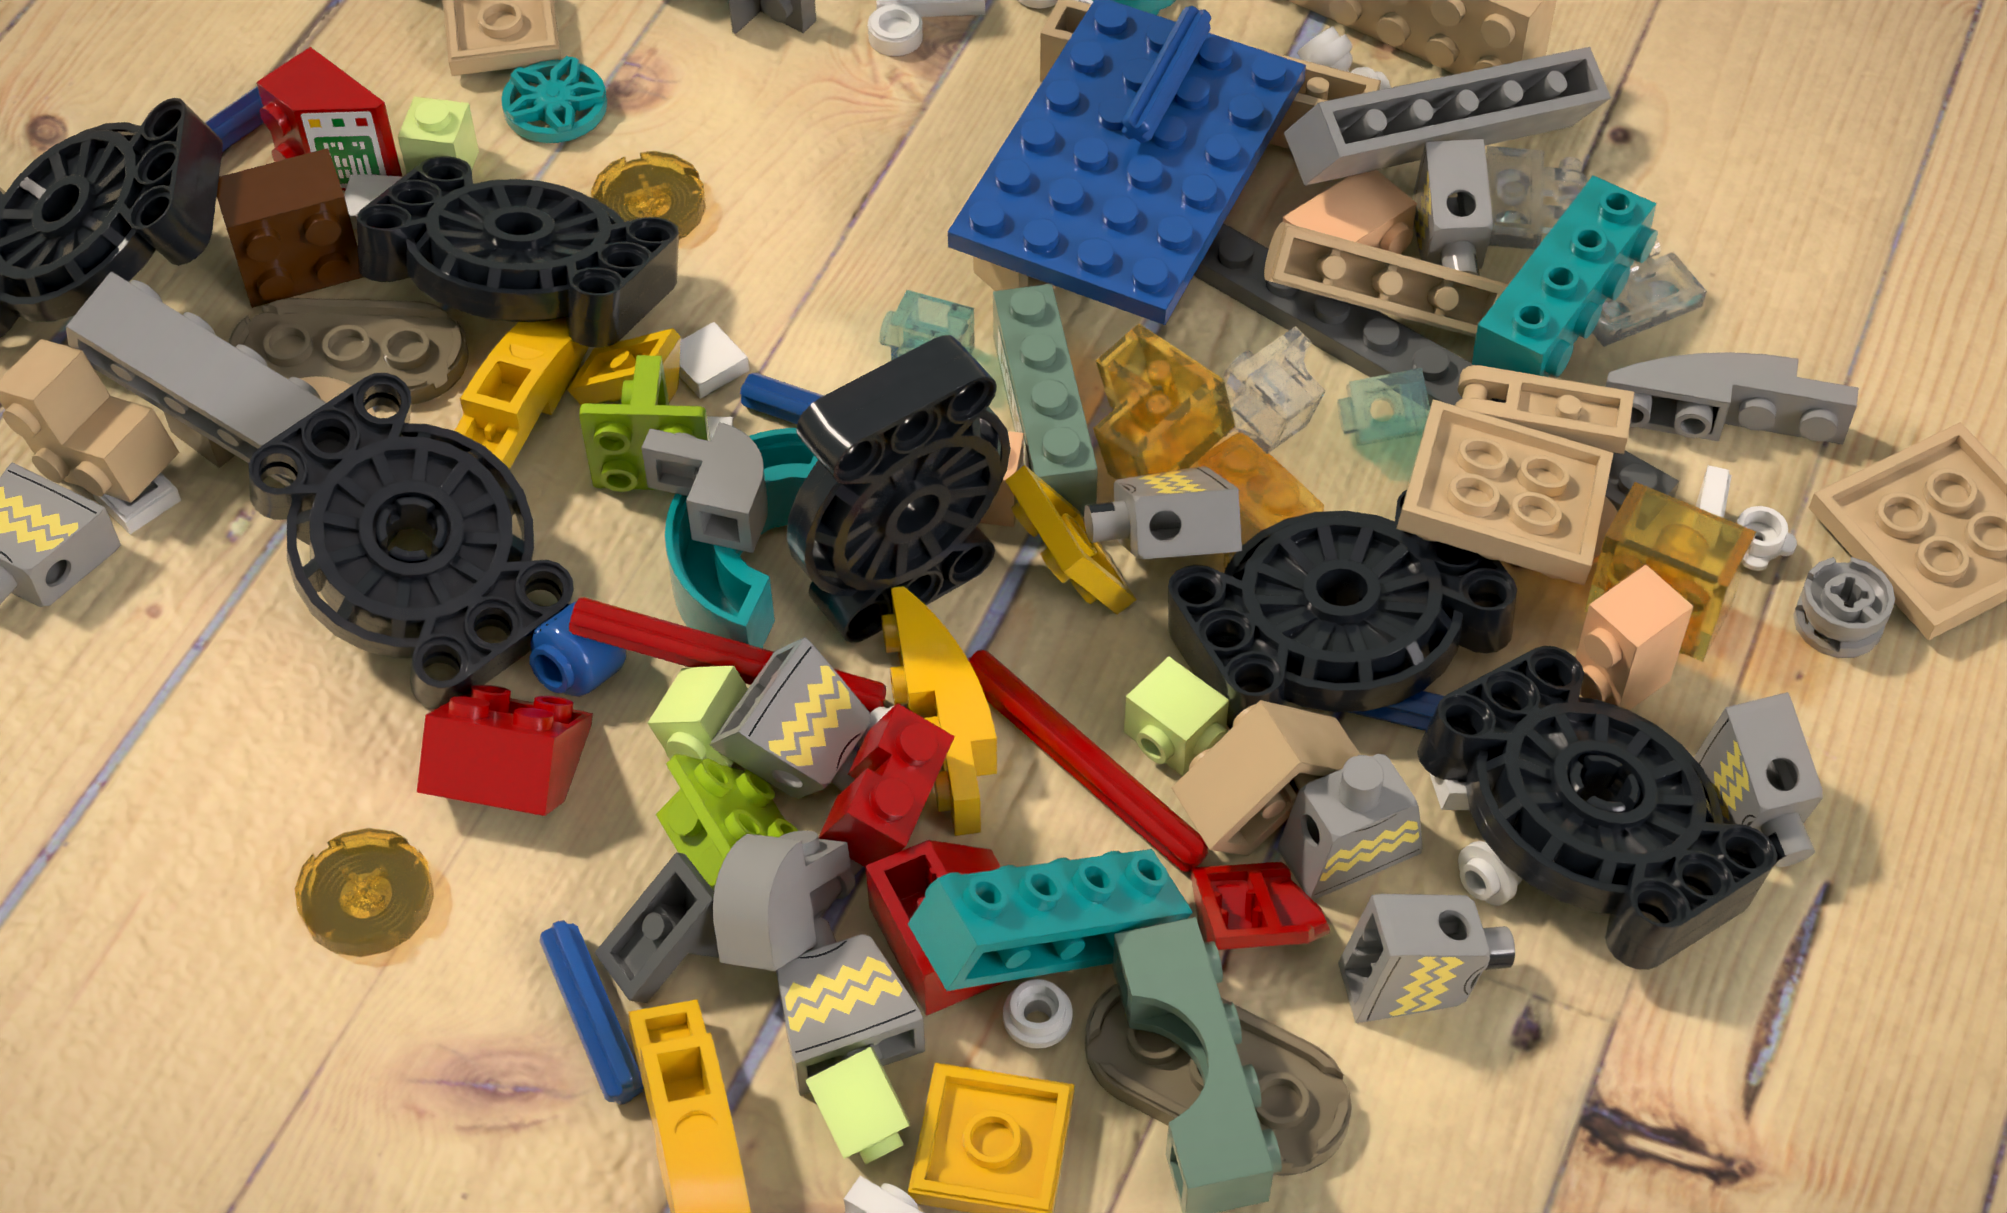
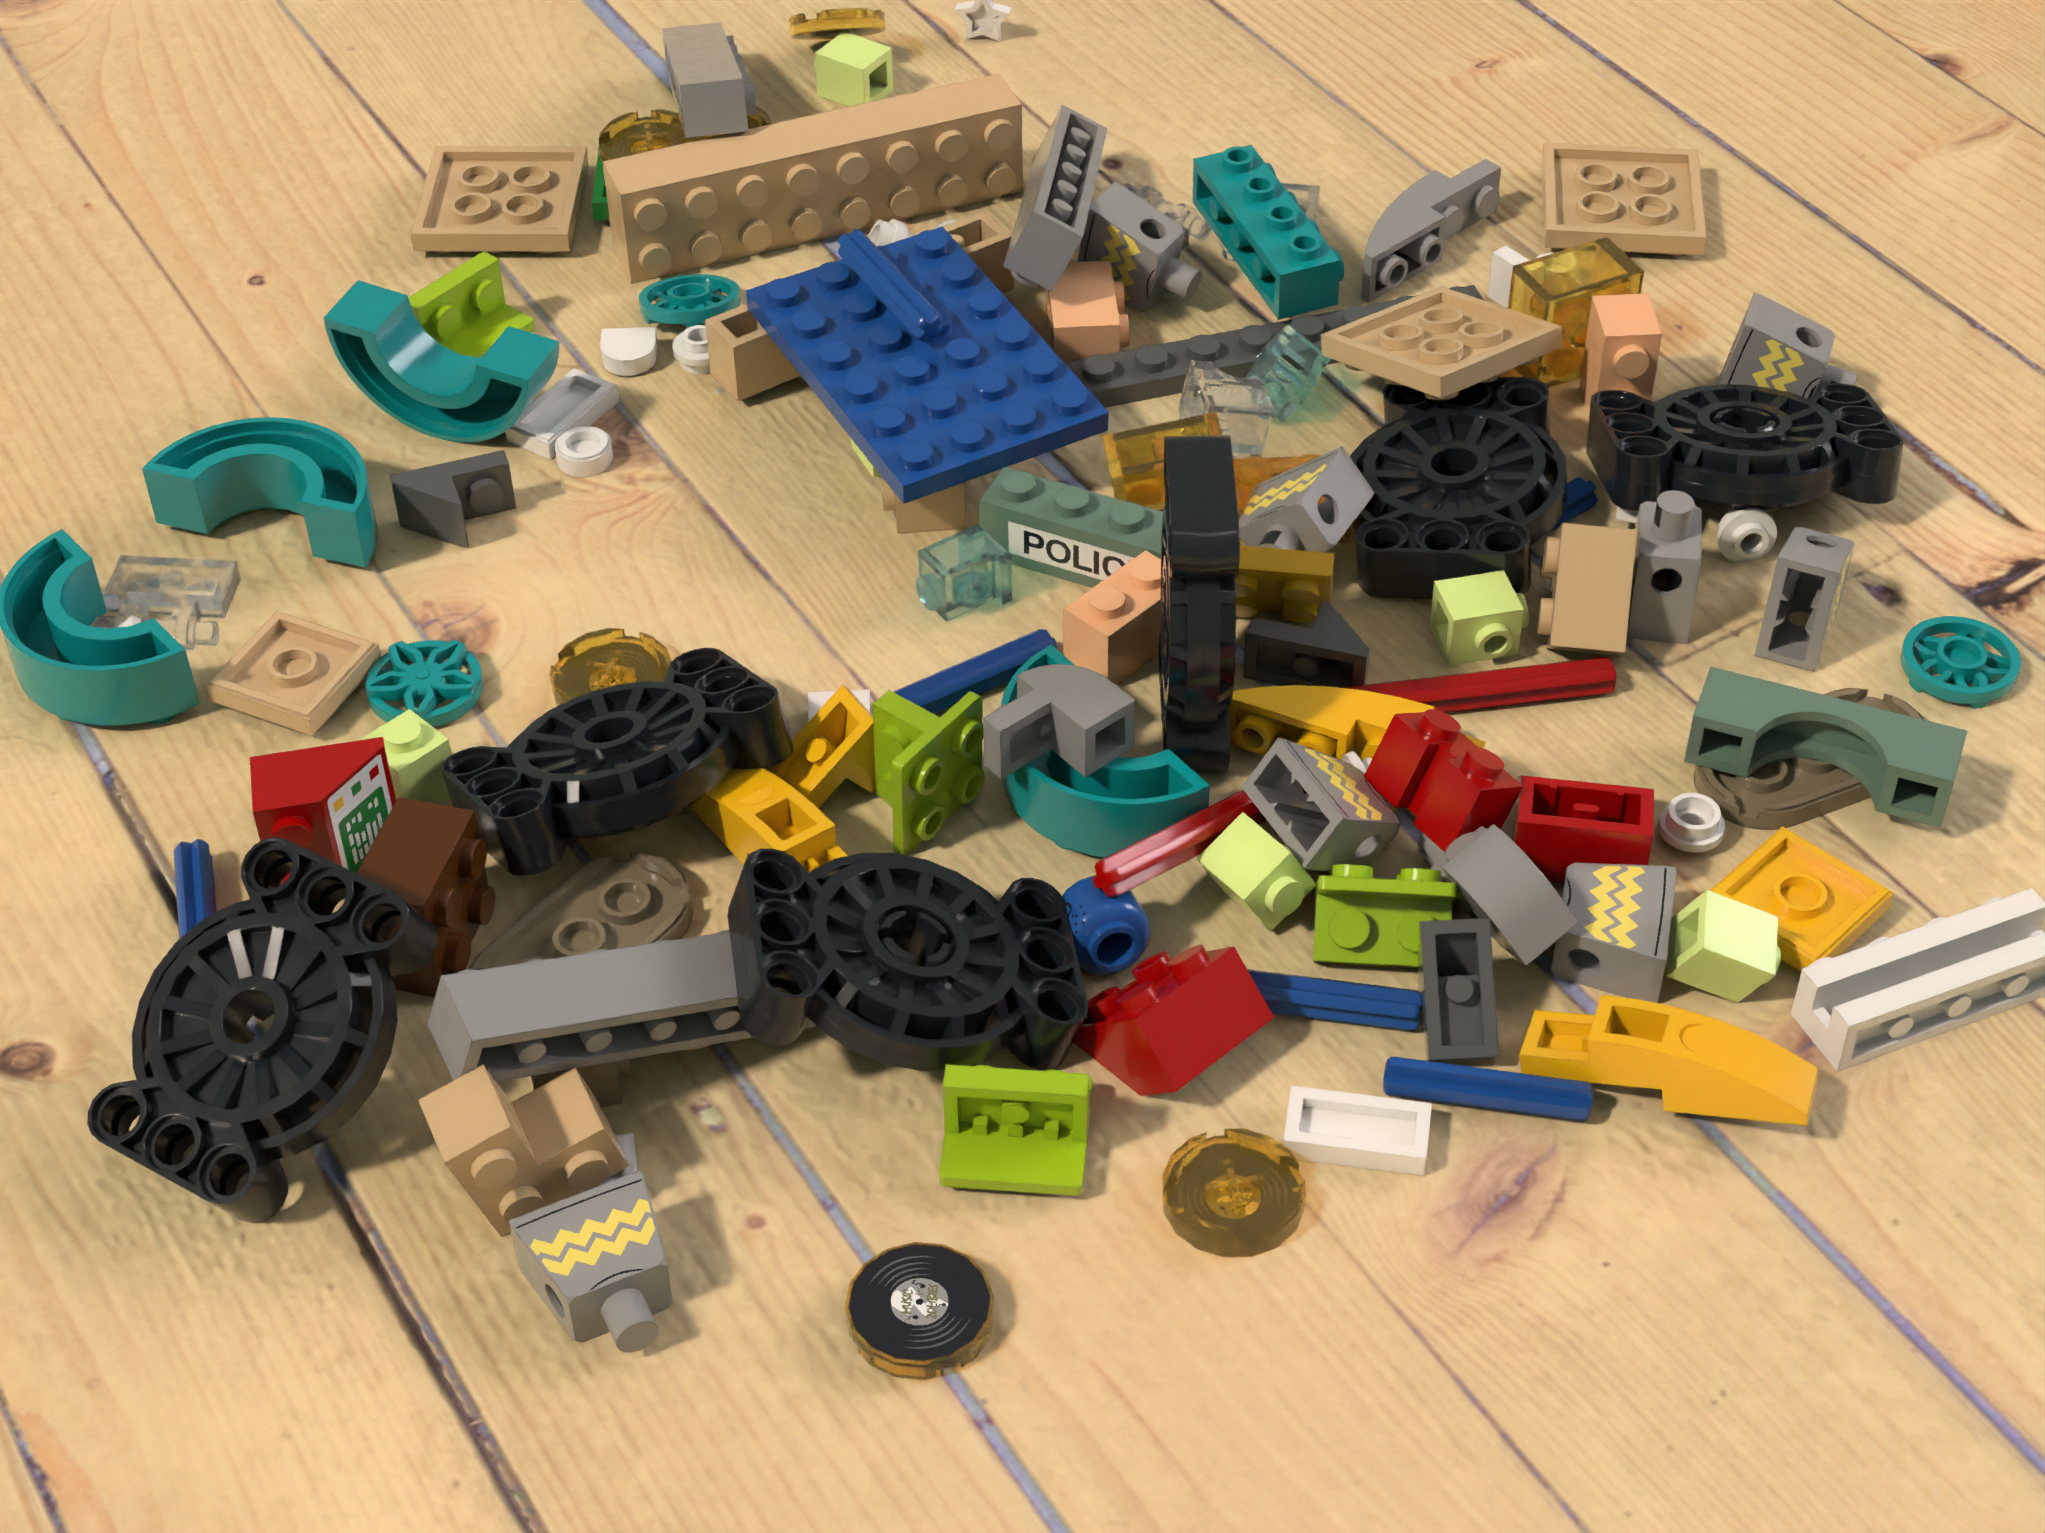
camera: 55 degrees left, 10 degrees down
teal brick [908,849,1193,991] -> none
red slope [1191,862,1330,950] -> none
tan brick [1264,222,1509,338] -> none
tan plate [1455,365,1634,454] -> none
light grey wheel [1794,557,1895,658] -> none
none -> black tile [845,1242,995,1380]
none -> lime bracket [939,1064,1093,1196]
none -> dark grey slope [1243,600,1370,687]
none -> blue axle [1247,969,1423,1031]
none -> white tile [1282,1086,1432,1176]
none -> teal wheel [1900,616,2021,709]

